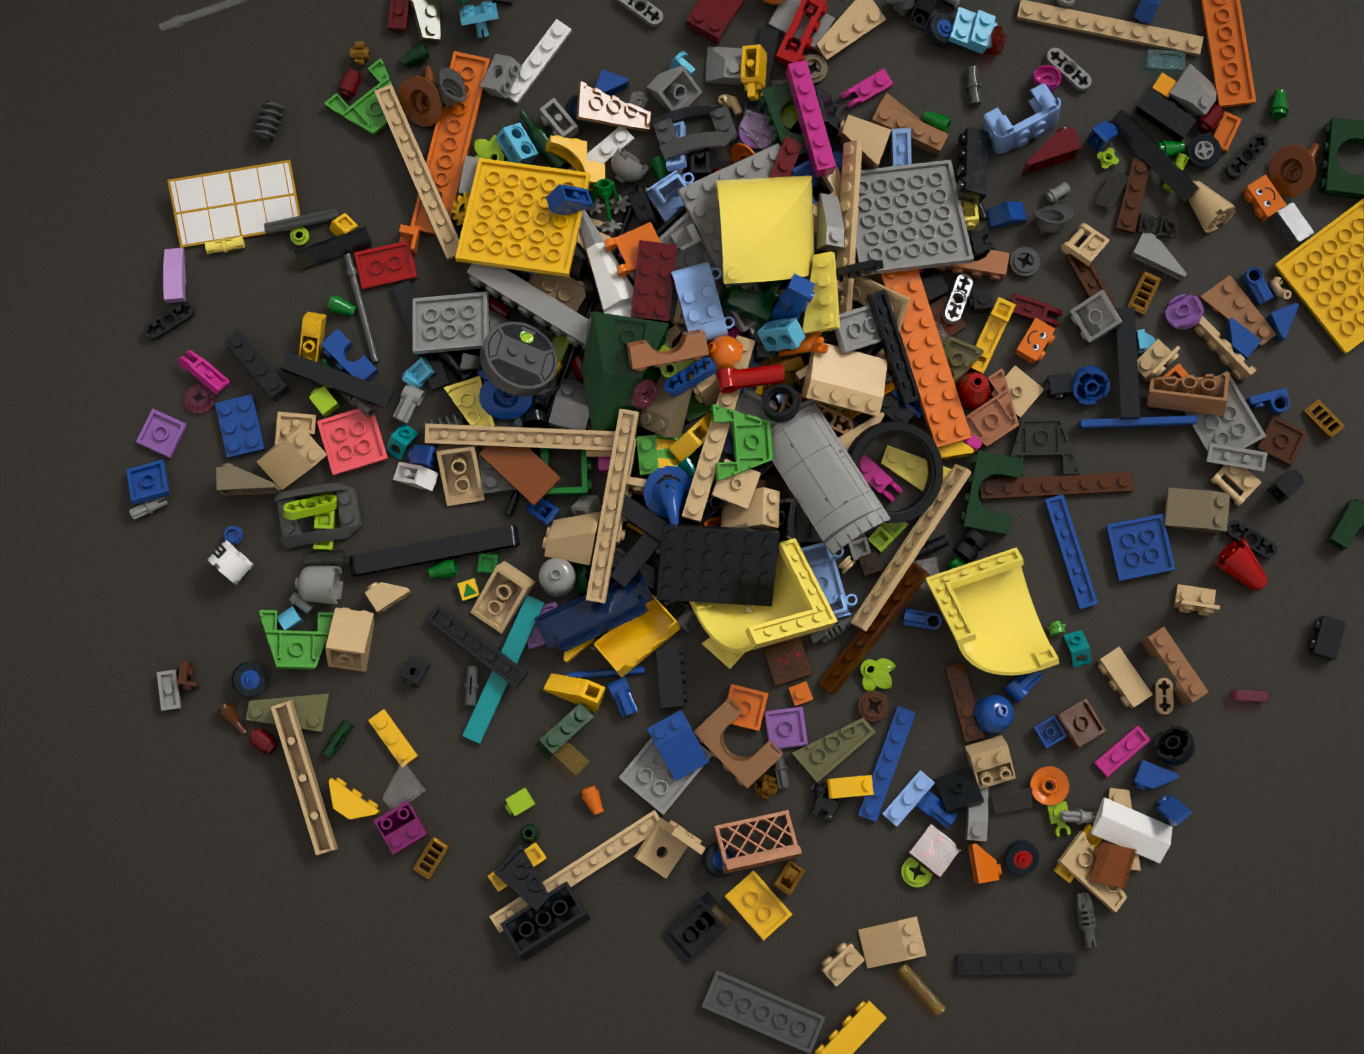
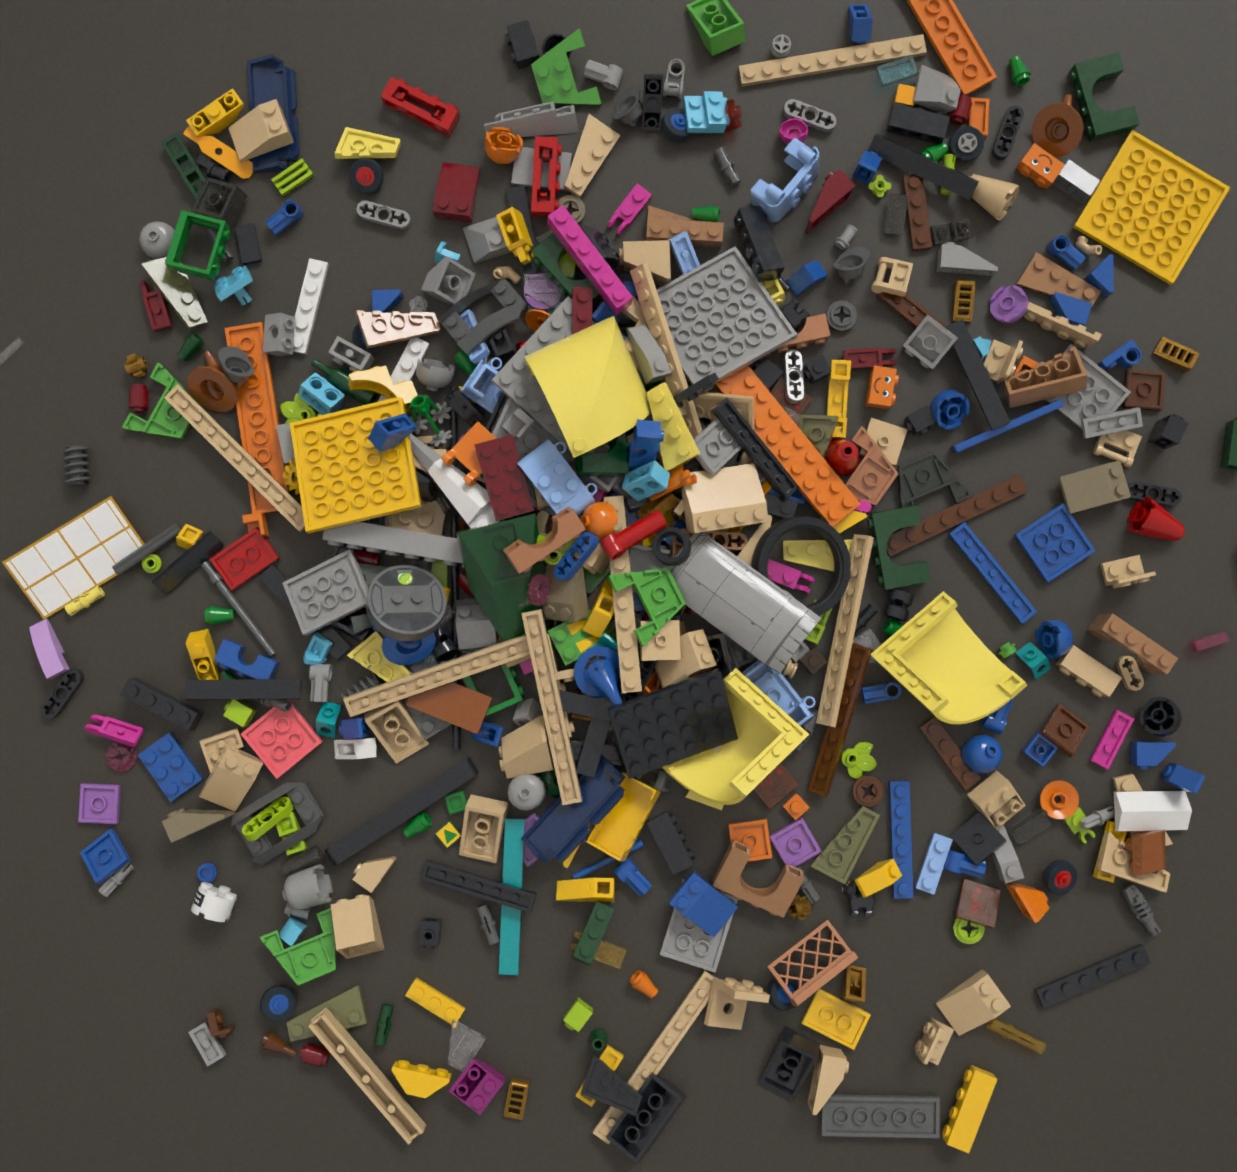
camera: 20 degrees left, 5 degrees up
none -> tan slope [807,1045,849,1115]
none -> blue cylinder [1035,620,1073,659]

